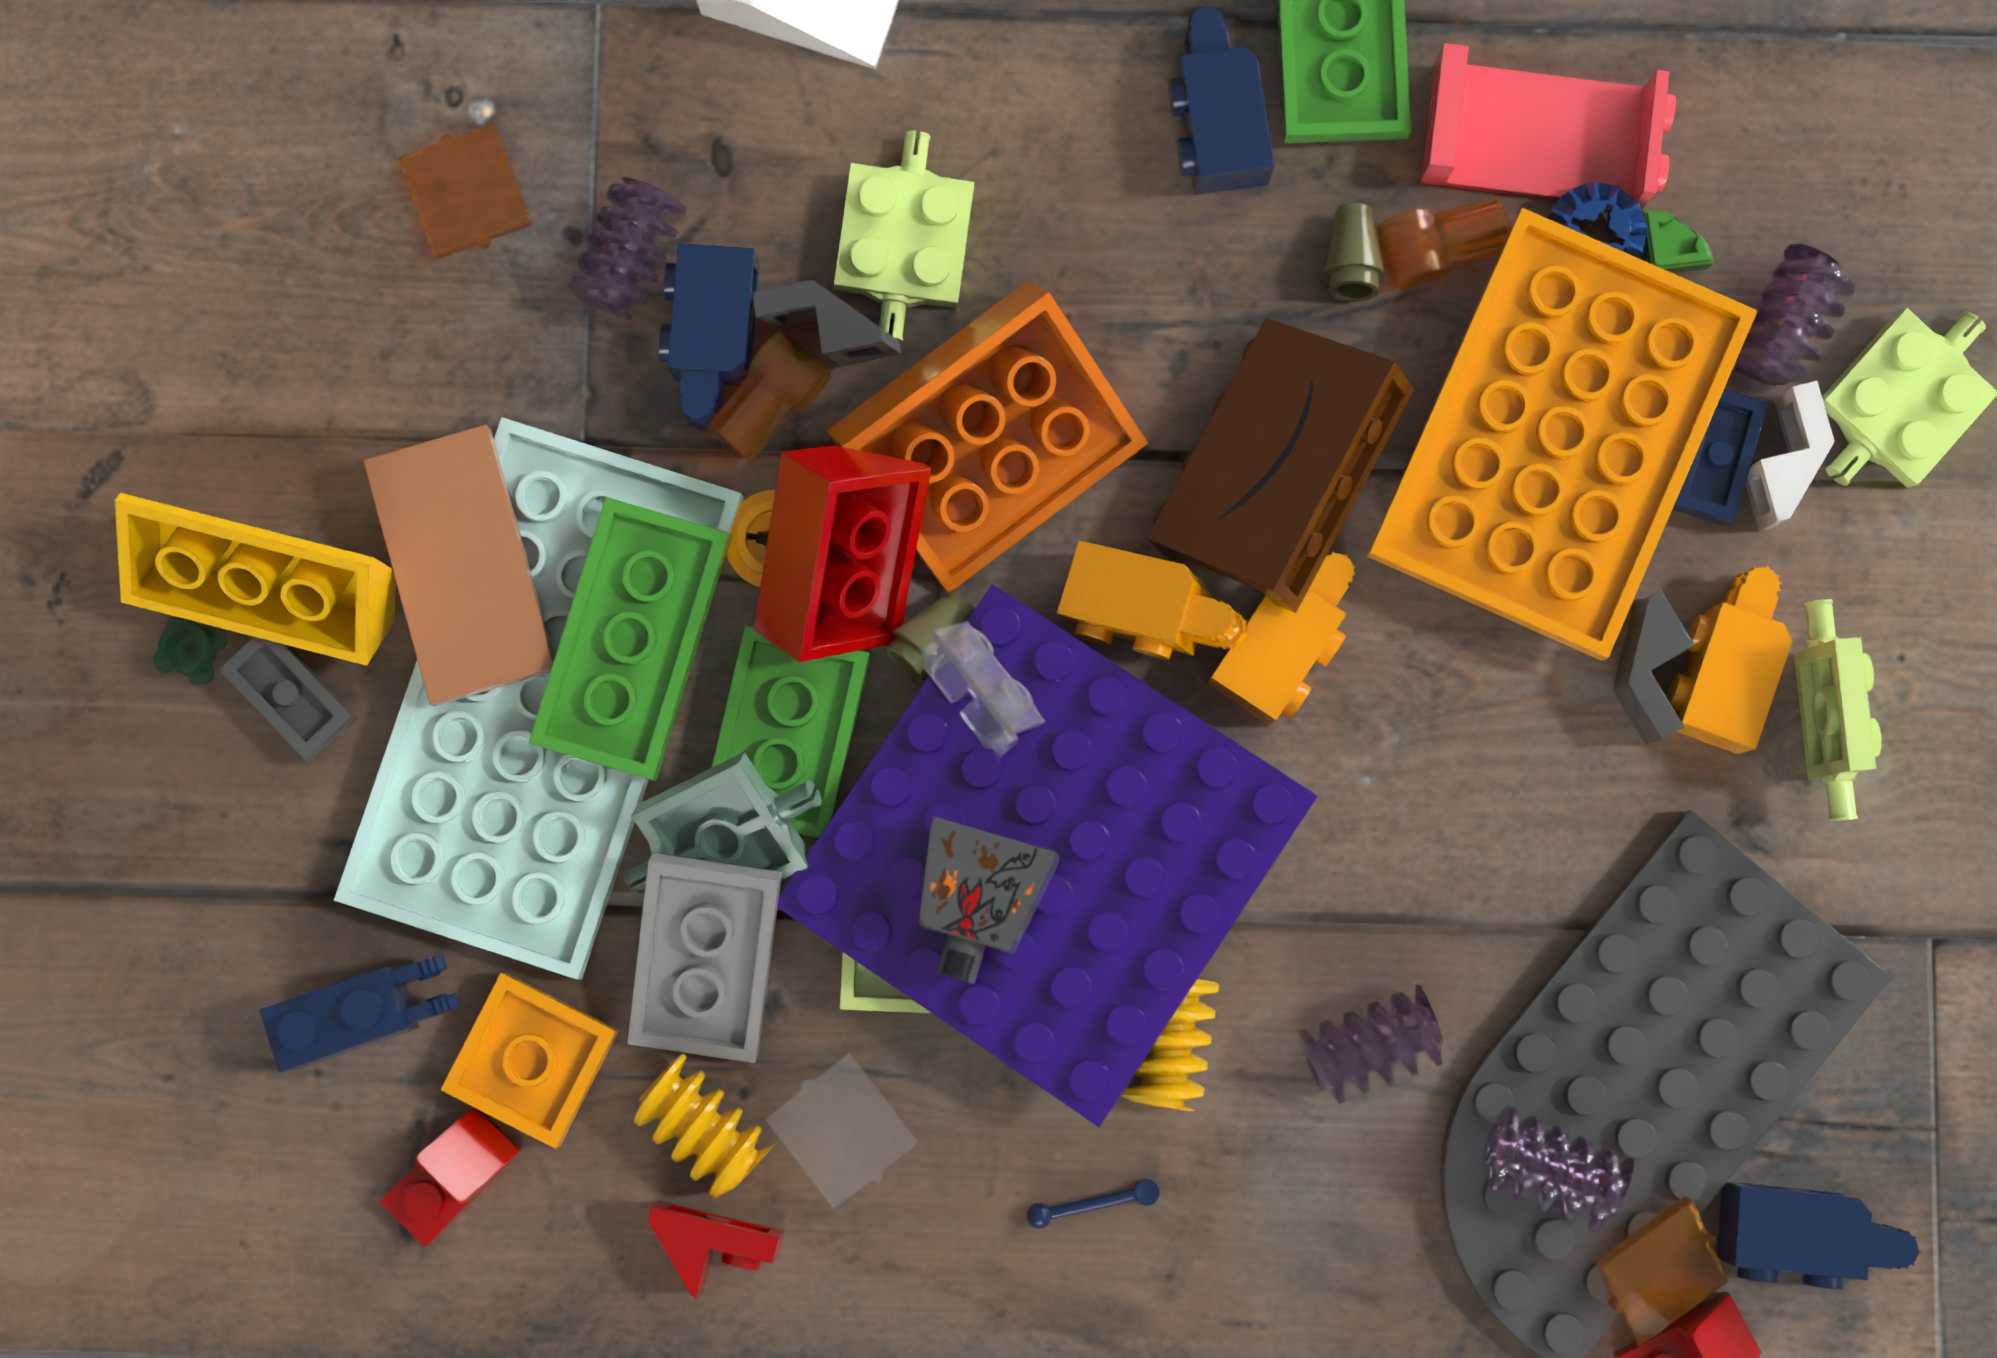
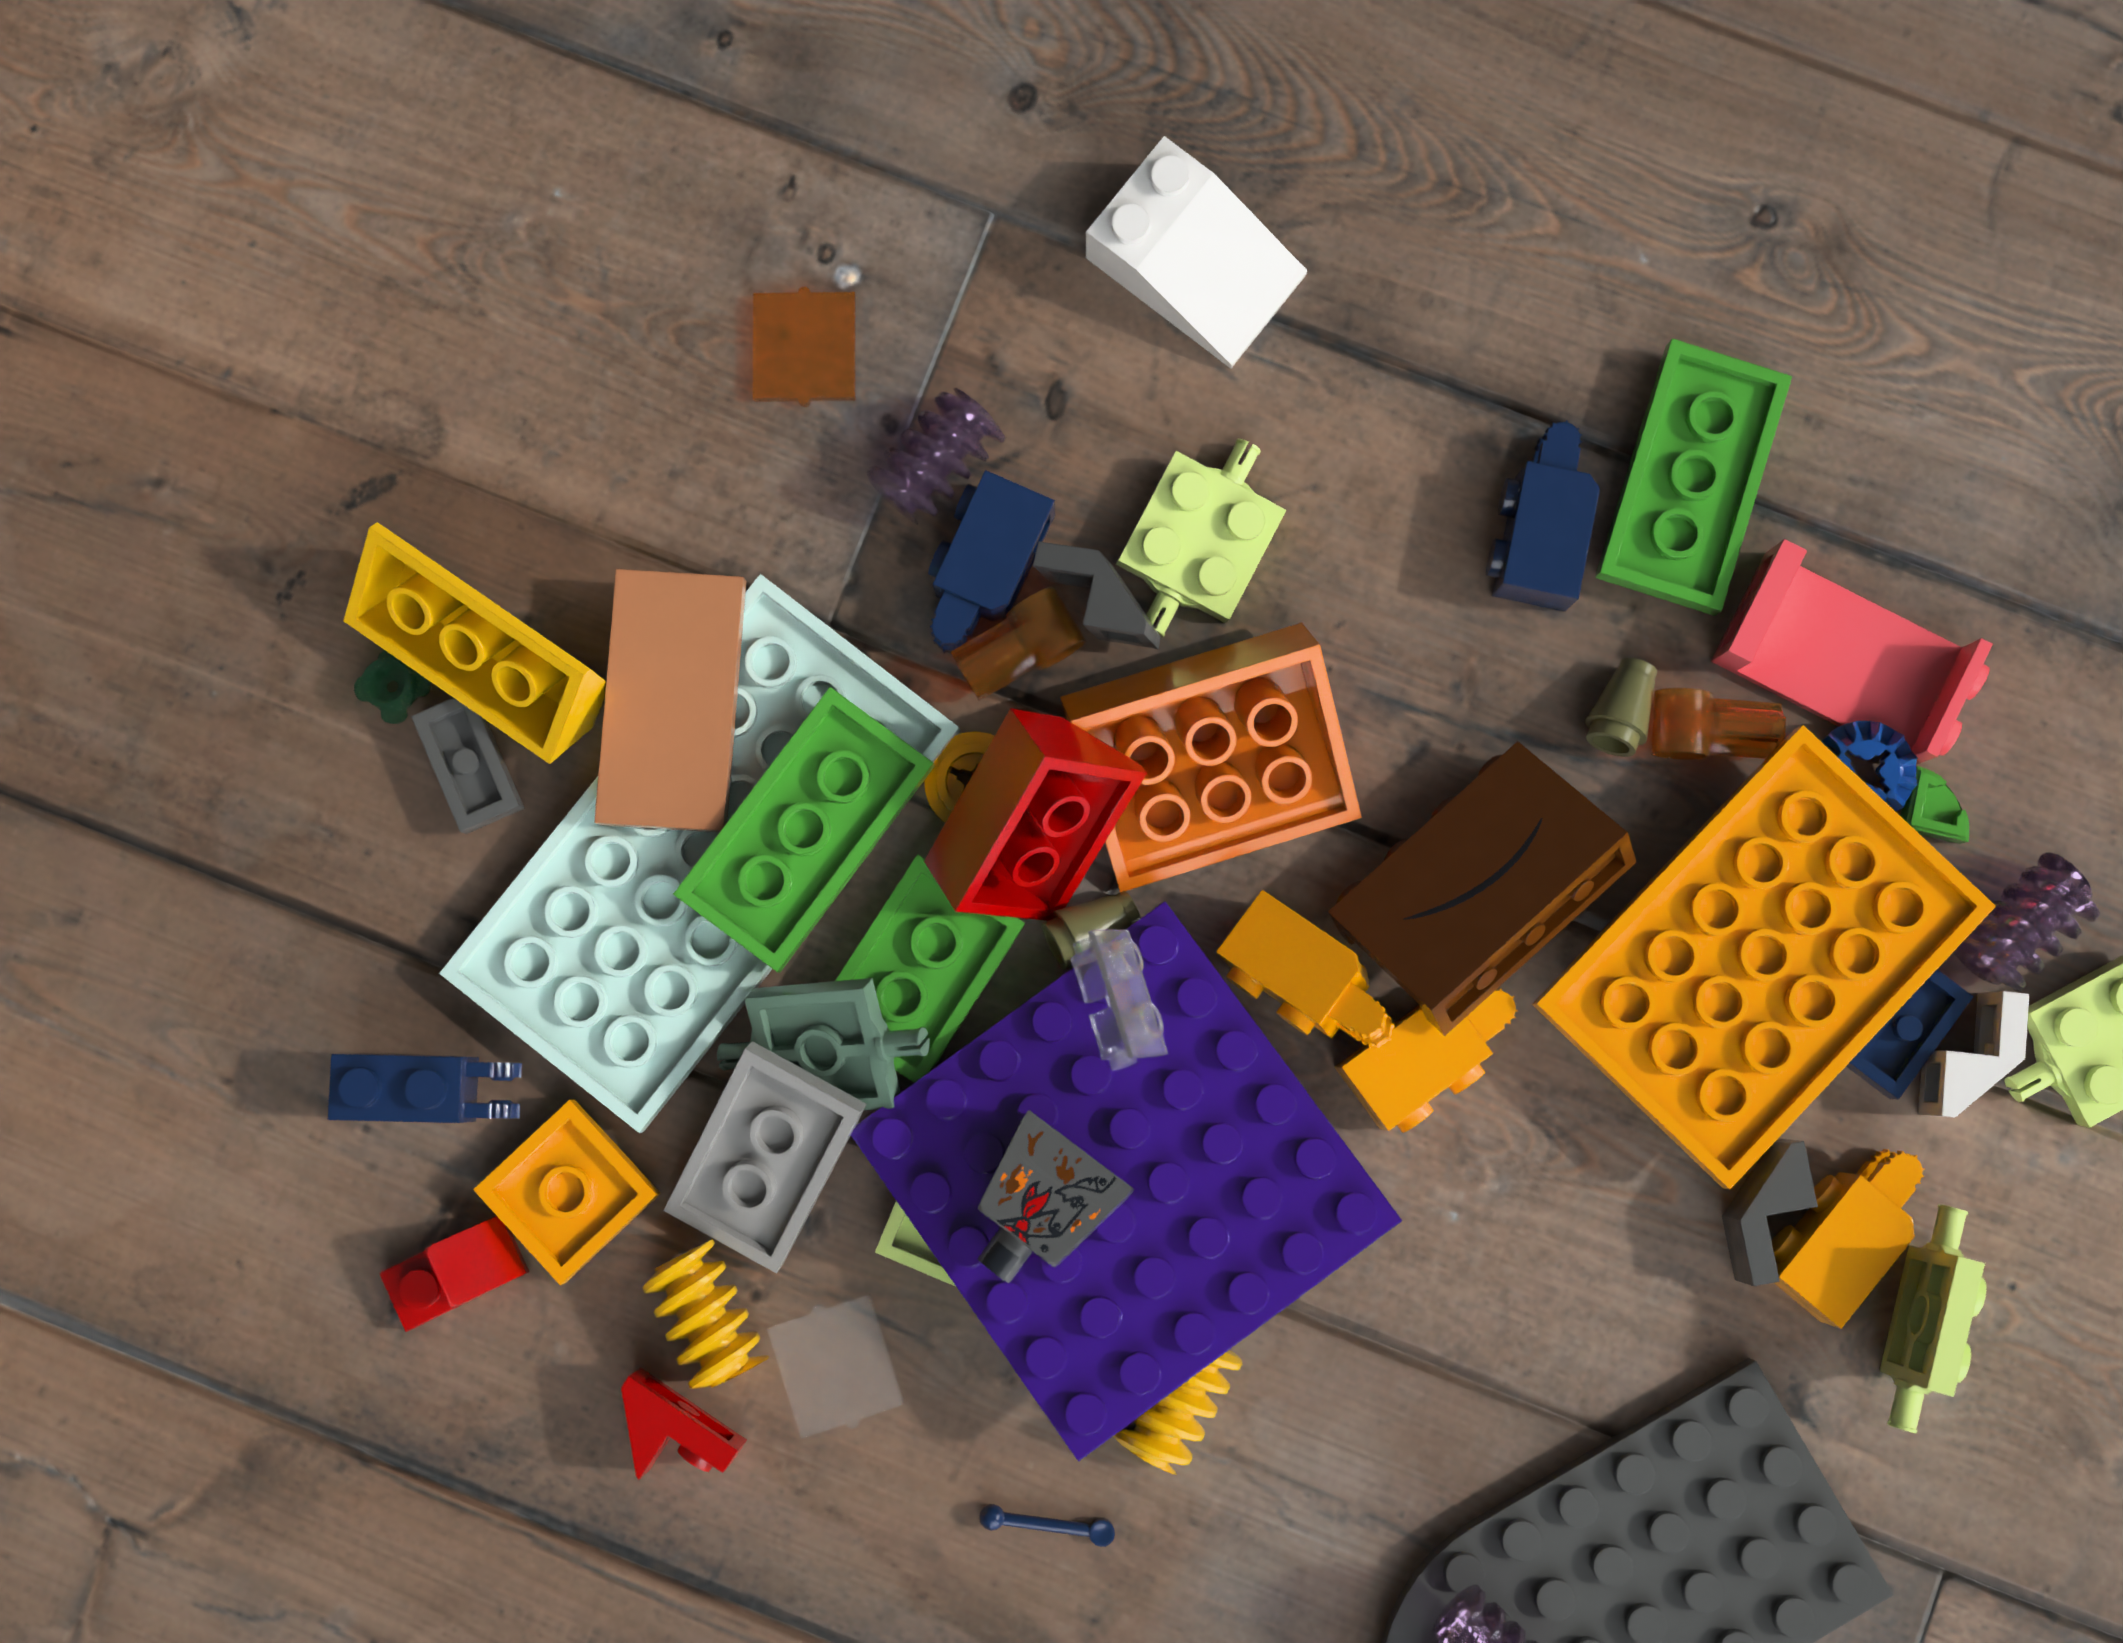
camera: 20 degrees right, 0 degrees up
clear purple piece [1297,984,1443,1104] -> none

